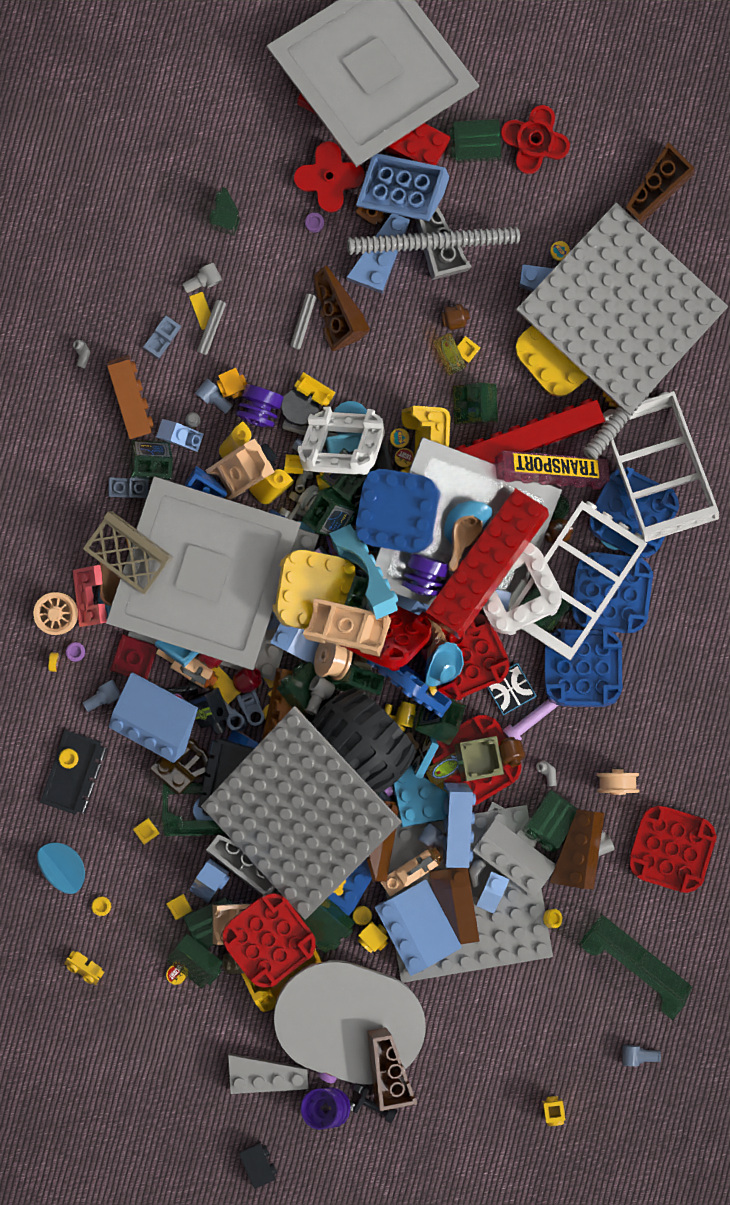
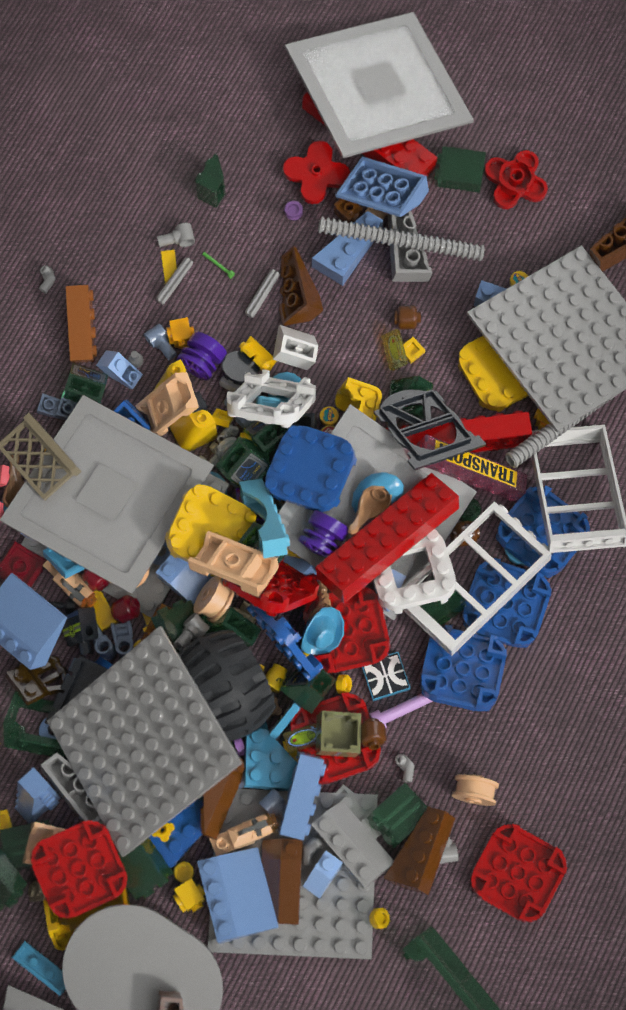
camera: 15 degrees right, 15 degrees down
sand blue slope [143,316,181,360] -> none
none -> dark azure tile [12,941,66,996]
none -> bright green piece [202,252,235,278]
none -> white slope [273,325,318,370]
none -> yellow tile [336,675,352,694]
none -> black window [374,390,486,470]

